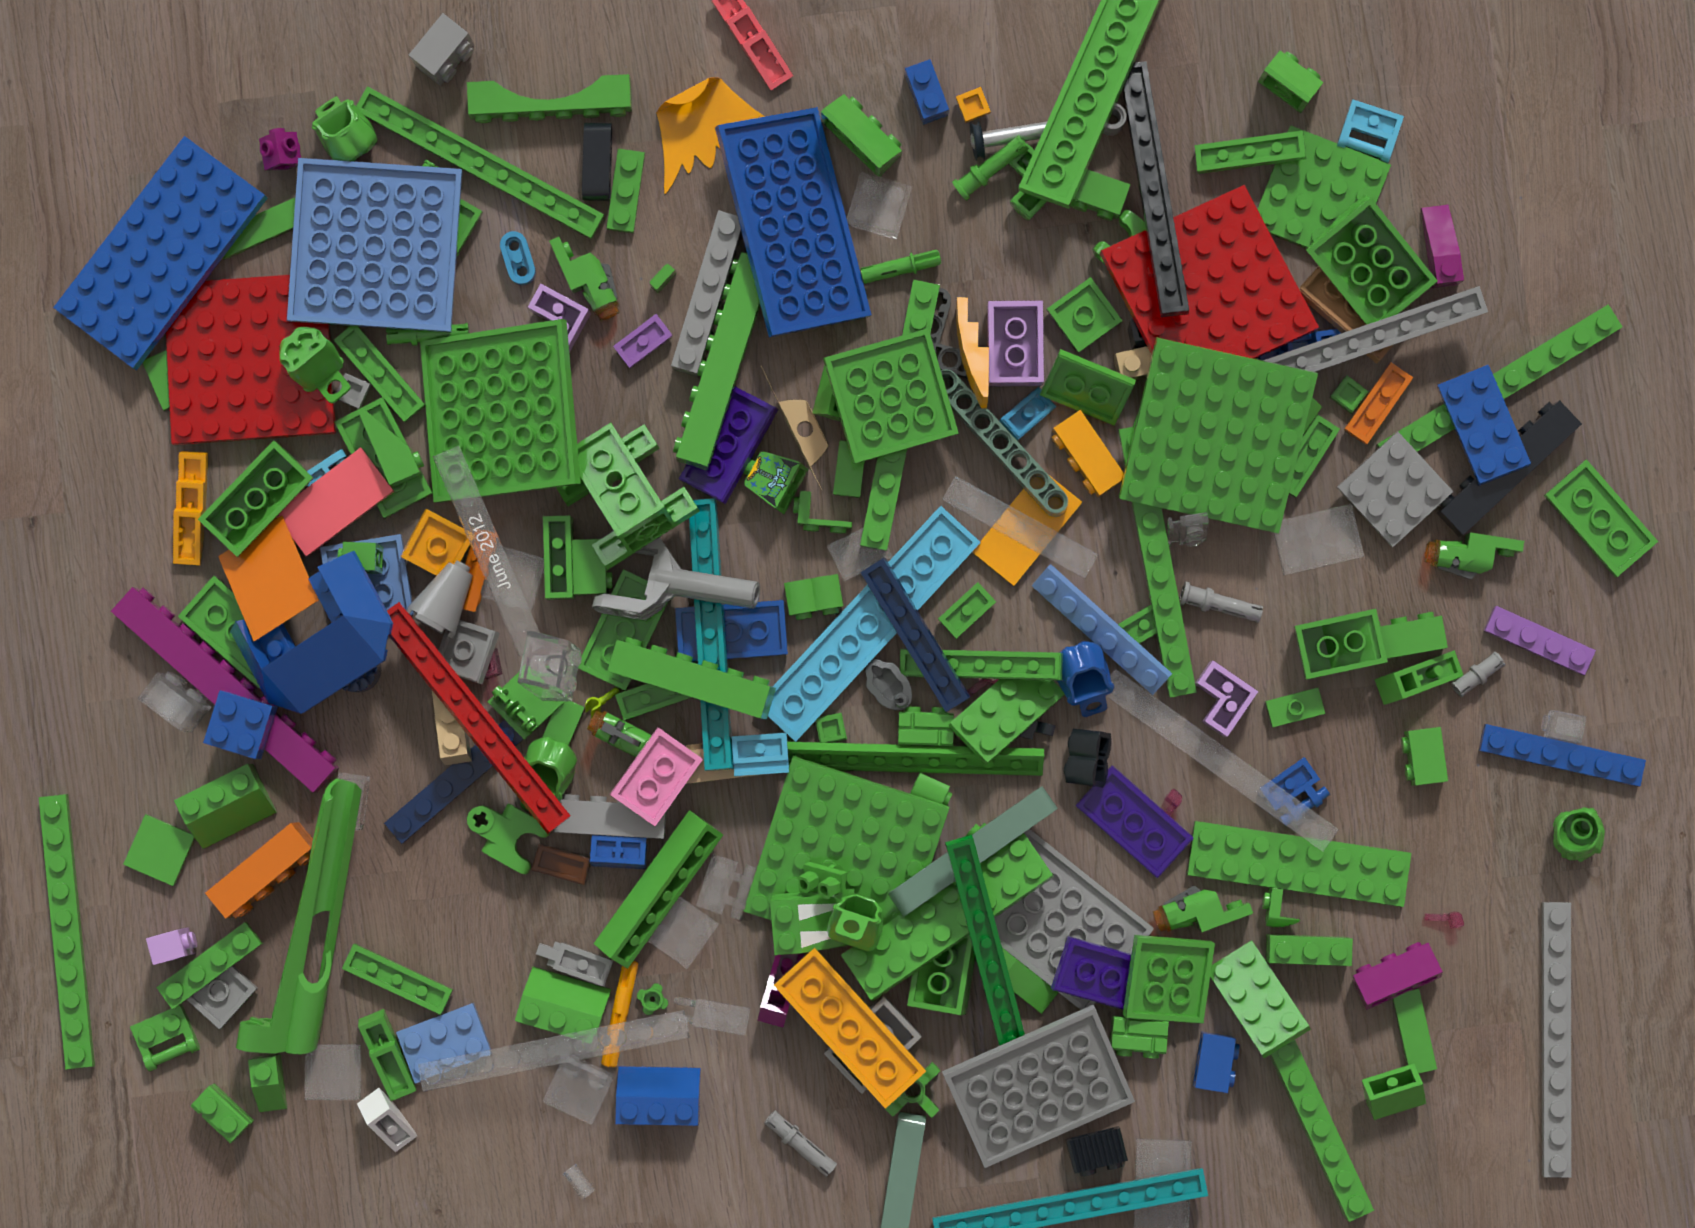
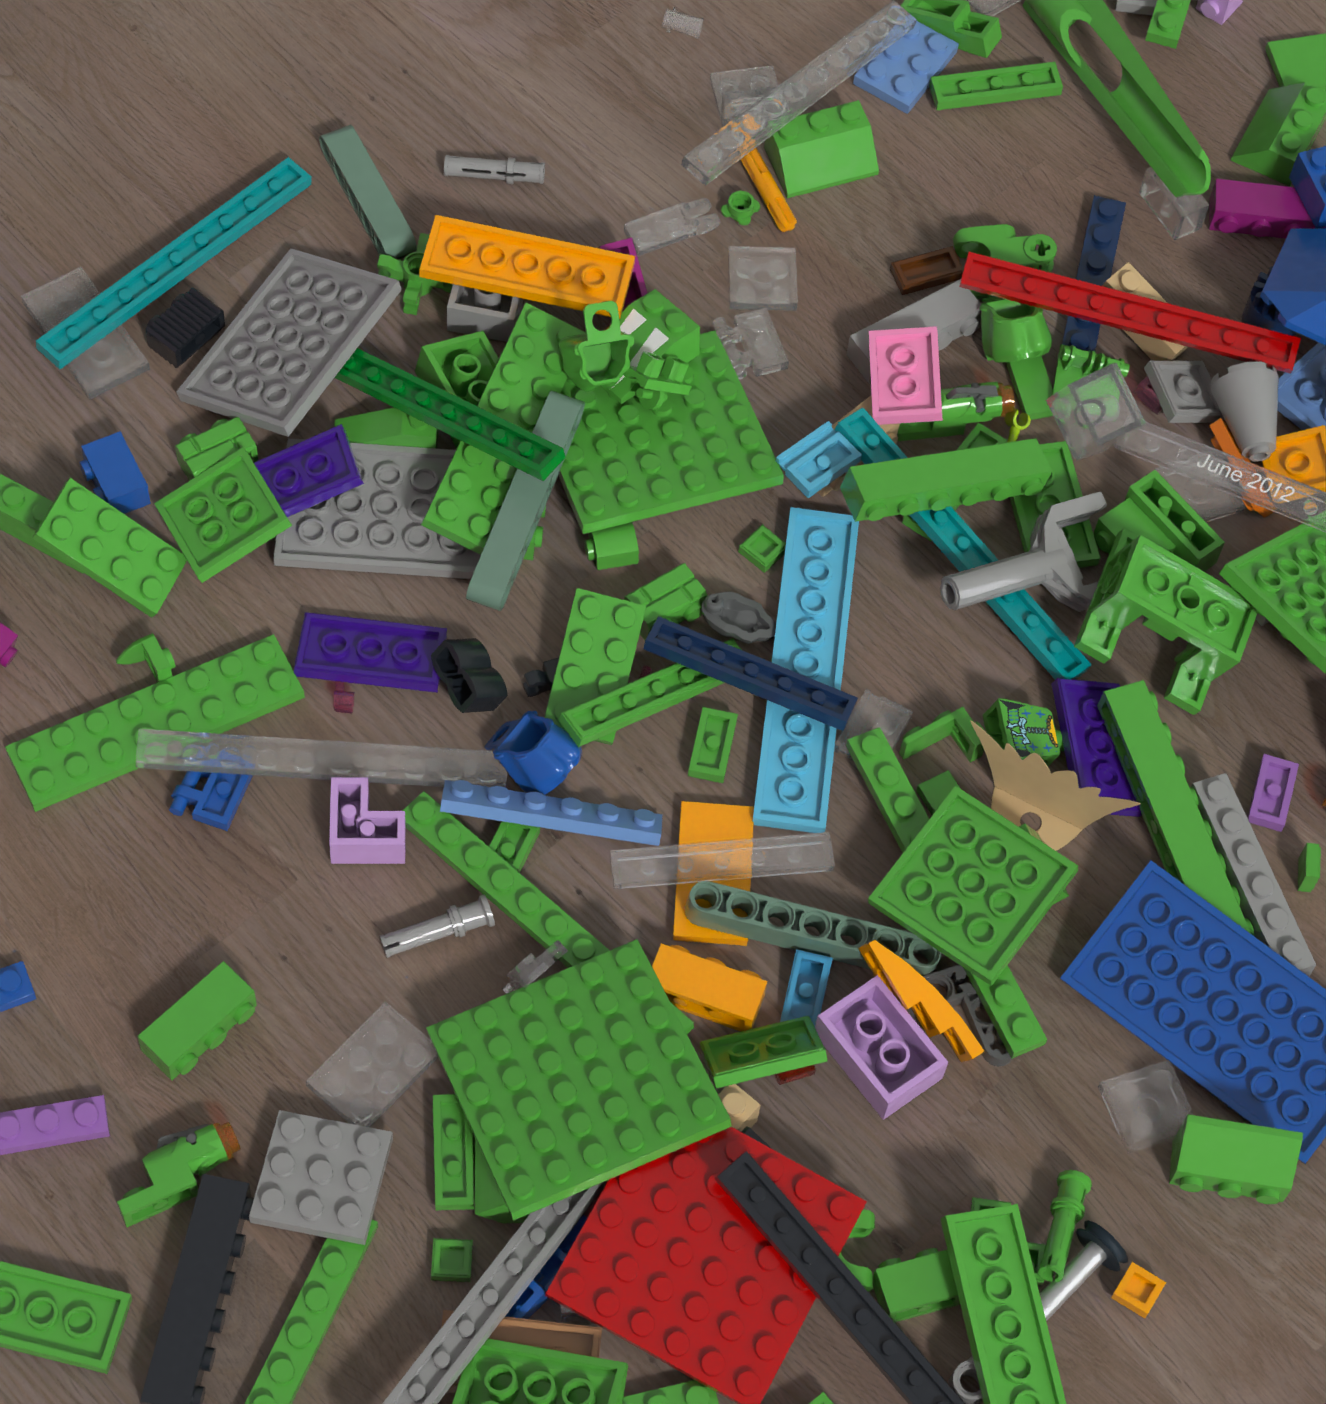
camera: 135 degrees right, 25 degrees down
orange brick [205,822,313,919] -> none
light grey hinge [536,941,613,986] -> none
blue hinge [590,835,647,870] -> none
bright green brick [594,810,723,969] -> none
blue slope [615,1066,701,1126] -> none
blue plate [675,600,788,662] -> none
bright green brick [784,574,844,620] -> none
bright green plate [787,742,1044,776] -> none
bright green axle [860,250,941,284] -> none
blue brick [905,59,949,125] -> none
bright green plate [1046,277,1122,353] -> none
bright green plate [1152,886,1253,932] -> none
bright green plate [1265,688,1325,728] -> none
bright green brick [1266,934,1353,966] -> none
bright green slope [1294,609,1388,679] -> none
orange plate [1344,362,1413,445] -> none
bright green slope [1374,650,1464,705] -> none
bright green brick [1401,727,1448,785] -> none
blue plate [1437,365,1531,486] -> none
light grey pin [1451,652,1505,698] -> none

